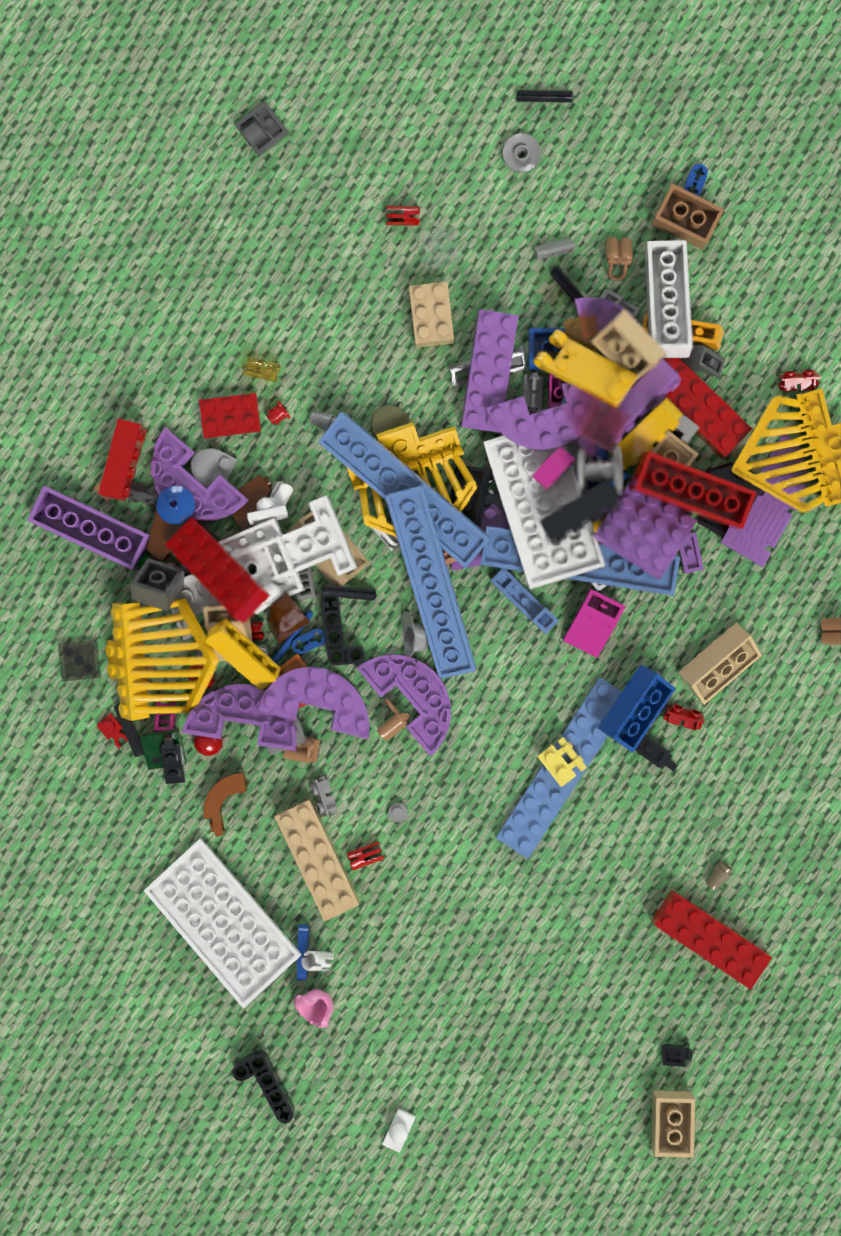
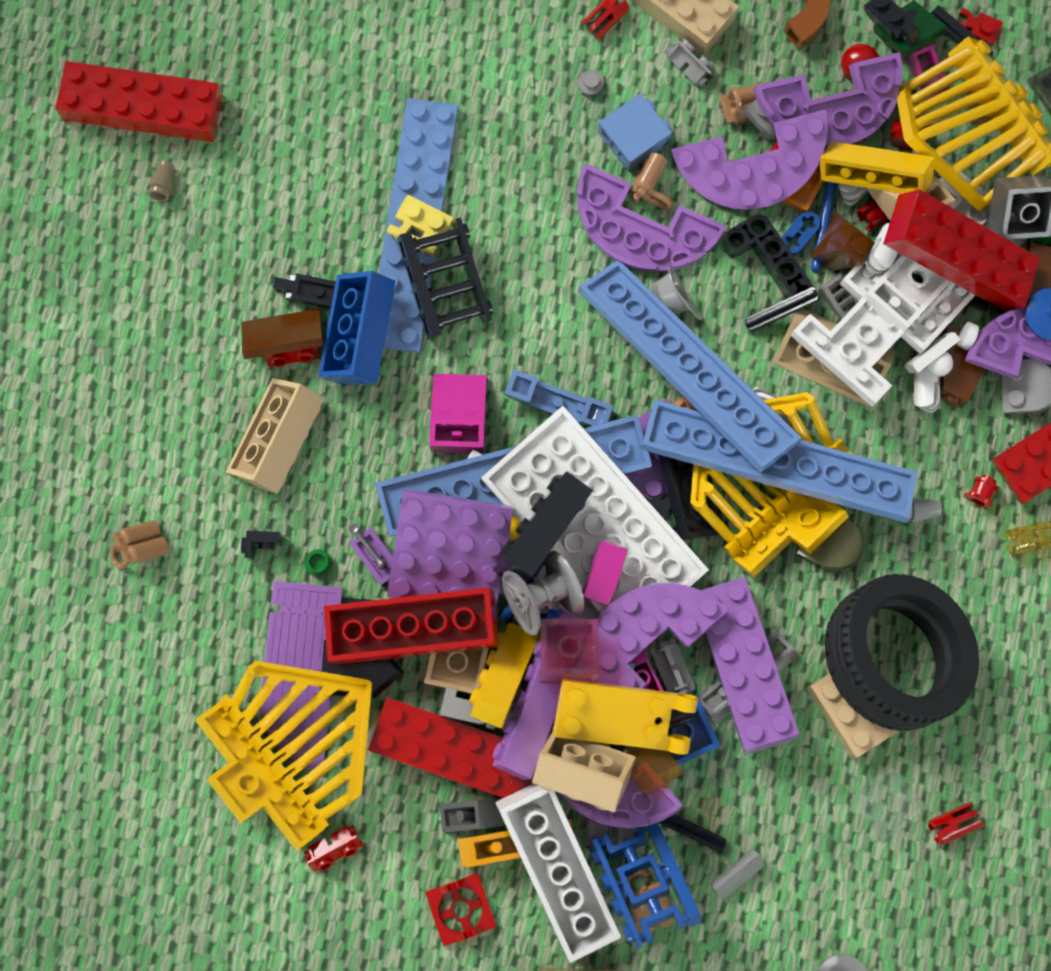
camera: 155 degrees right, 10 degrees down
none -> reddish brown tile [241,308,324,359]
none -> black bracket [241,530,283,560]
none -> green plate [305,549,332,577]
none -> flat silver hinge [348,523,387,570]
none -> black fence [396,217,493,340]
none -> red piece [425,873,497,947]
none -> blue fence [589,822,701,949]
none -> medium blue brick [598,93,672,171]
none -> black tyre [825,574,979,731]
none -> white tile [957,322,979,350]

